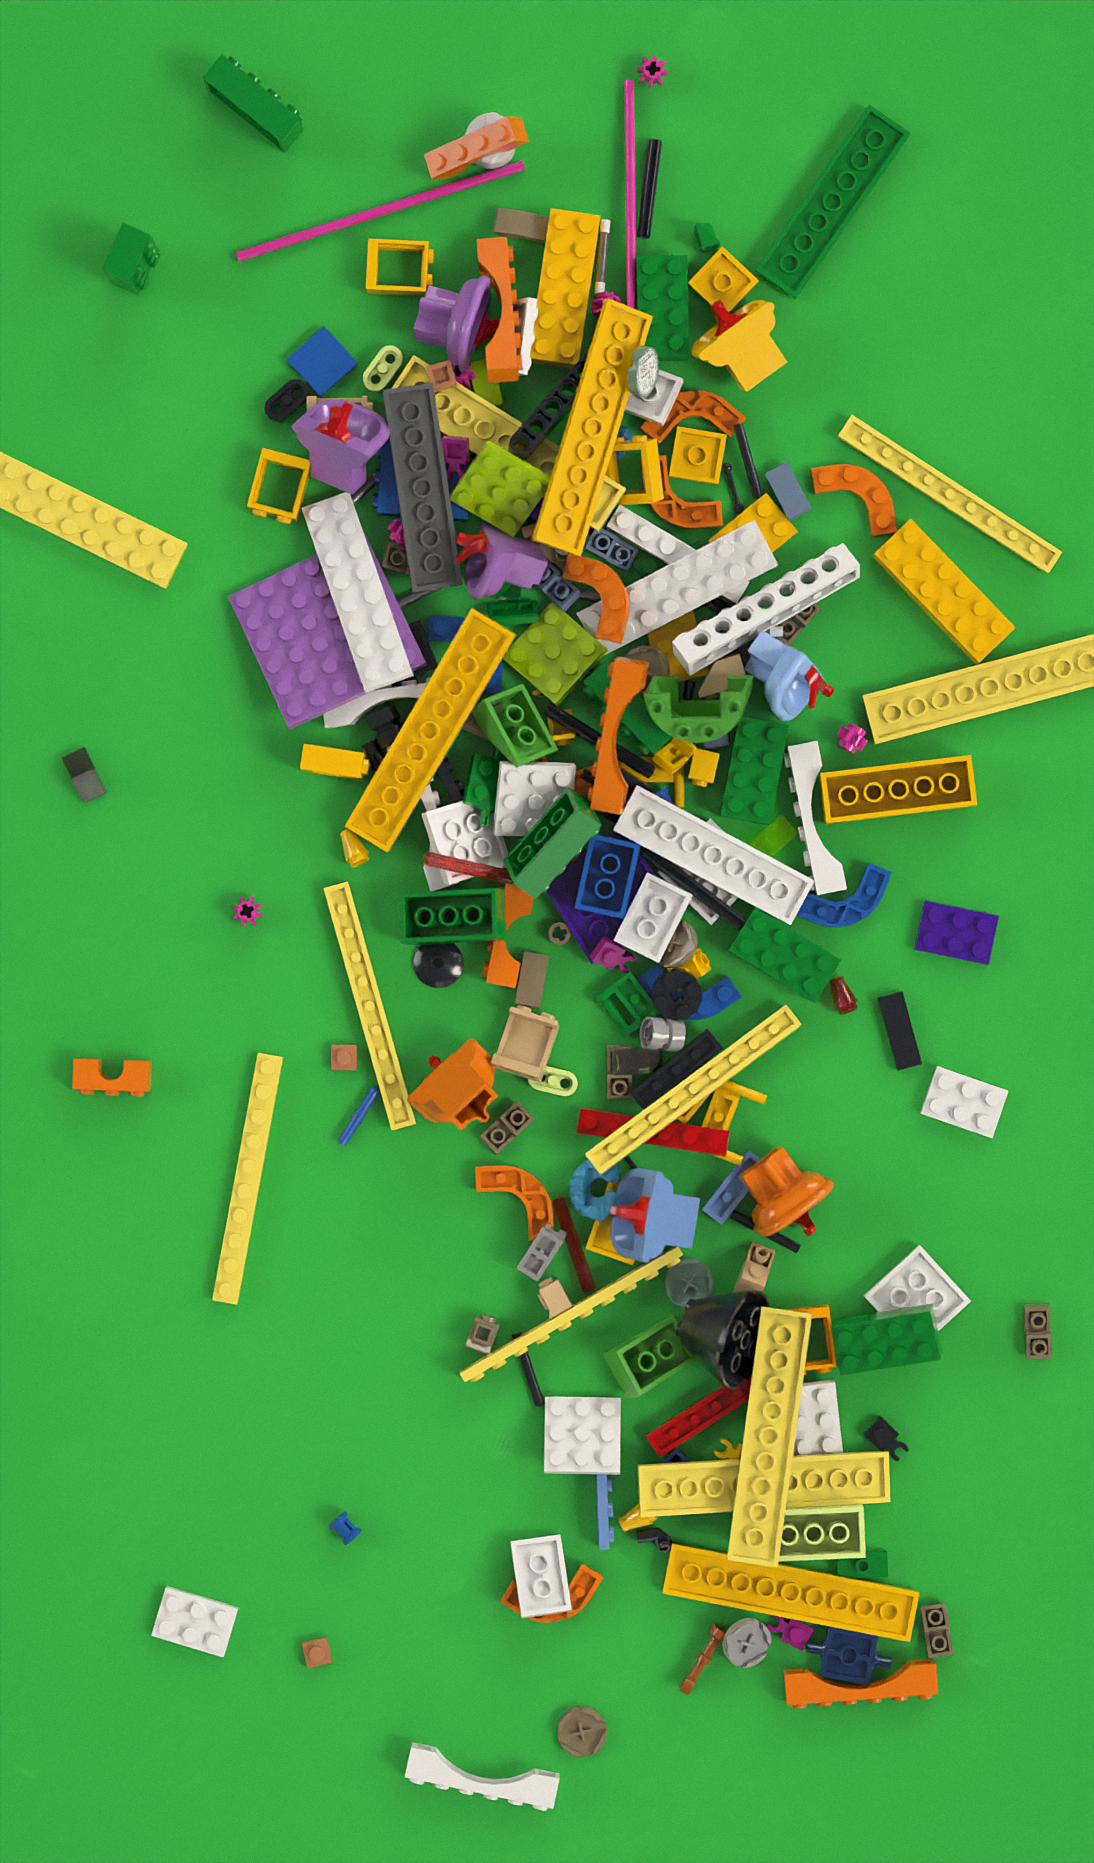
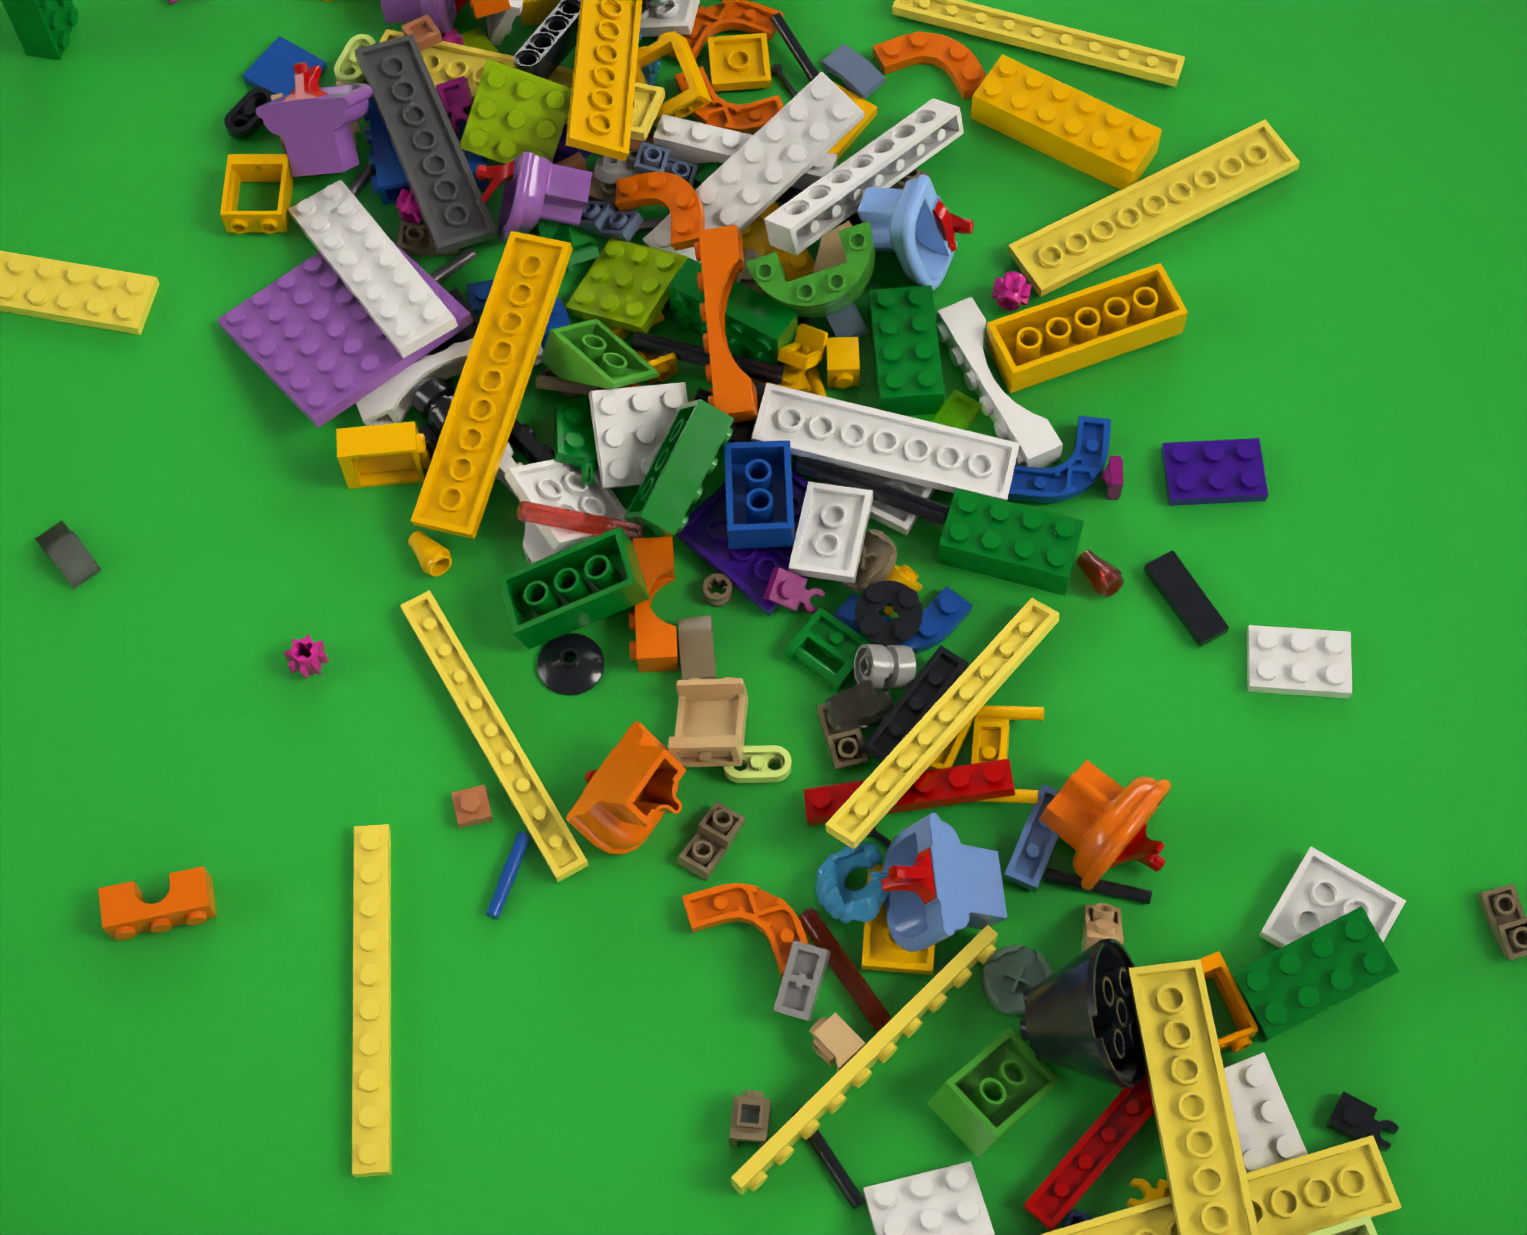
camera: 10 degrees left, 25 degrees down
none -> magenta tile [1101,456,1124,500]

